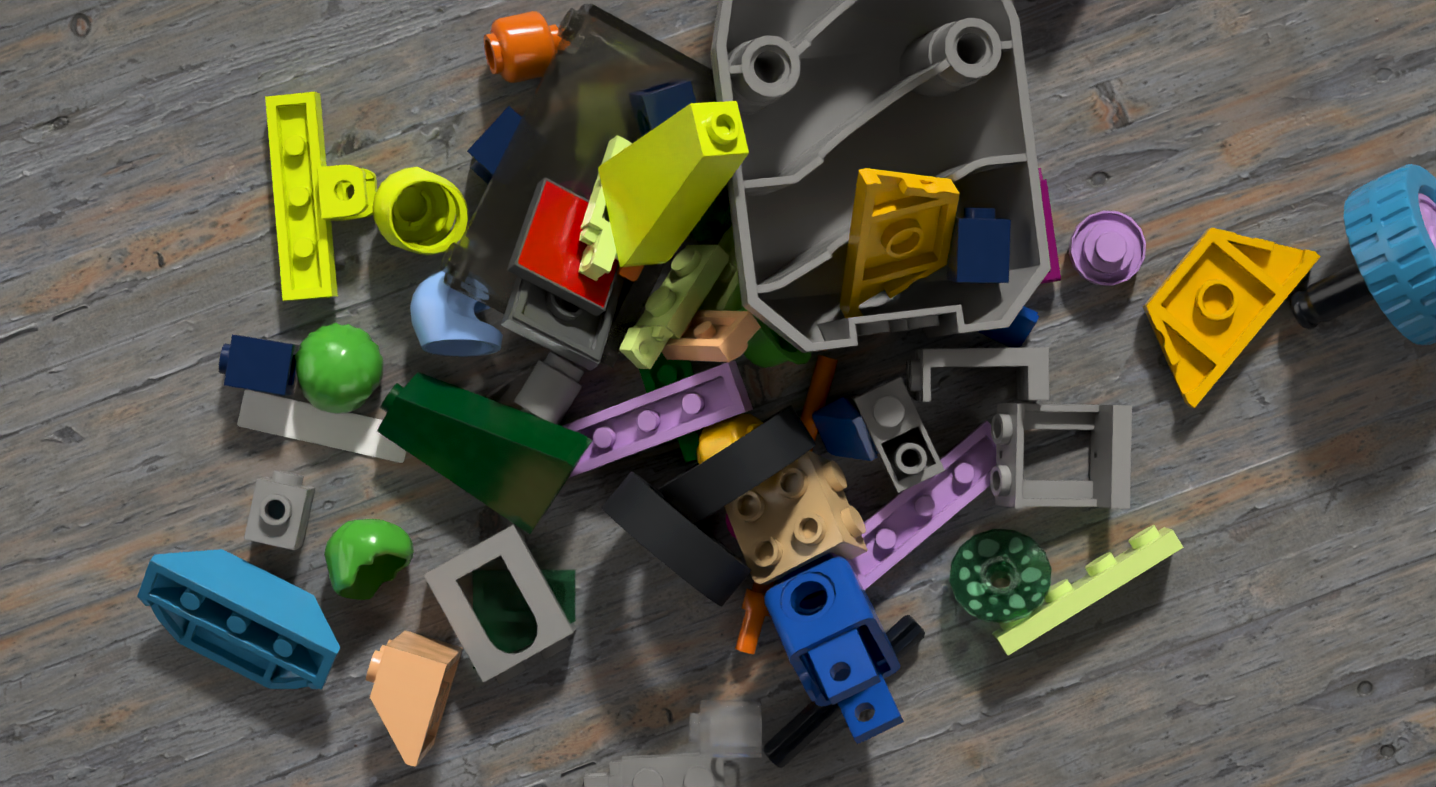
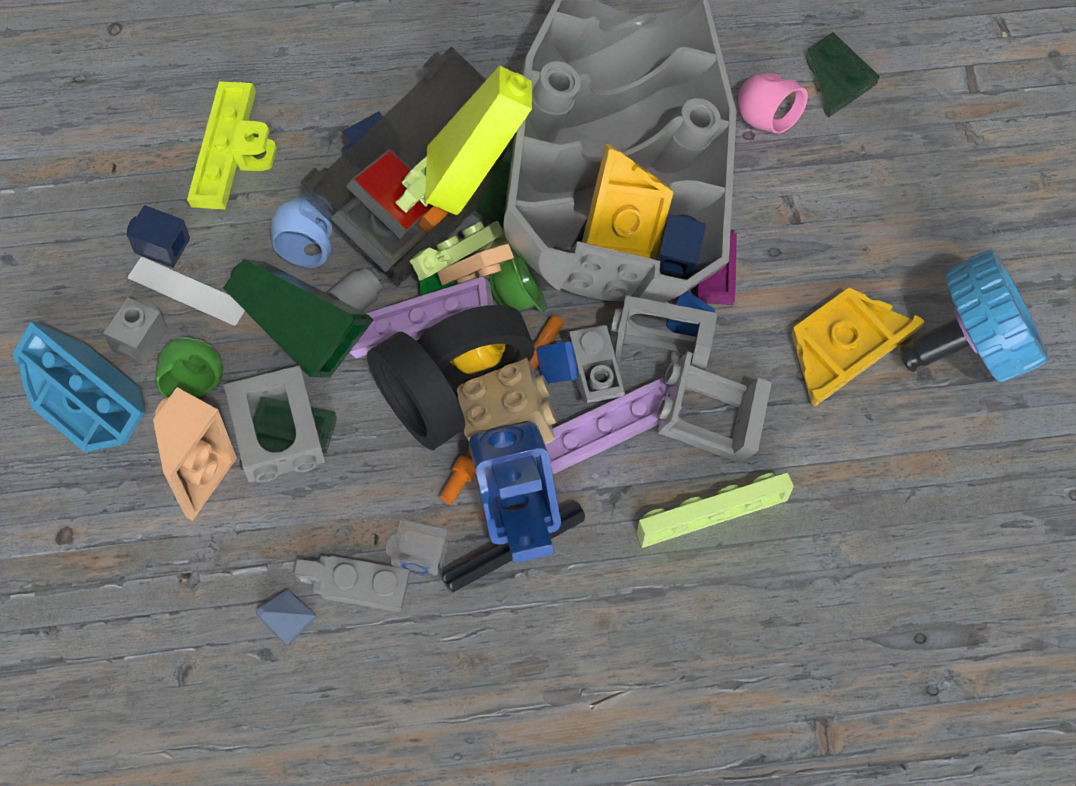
camera: 10 degrees right, 25 degrees down
bright green hair [295,323,384,414] -> none
neon yellow helmet [372,167,468,255] -> none
orange head [484,11,563,83] -> none
clear green dish [949,529,1052,623] -> none
lavender plate [1069,210,1146,286] -> none

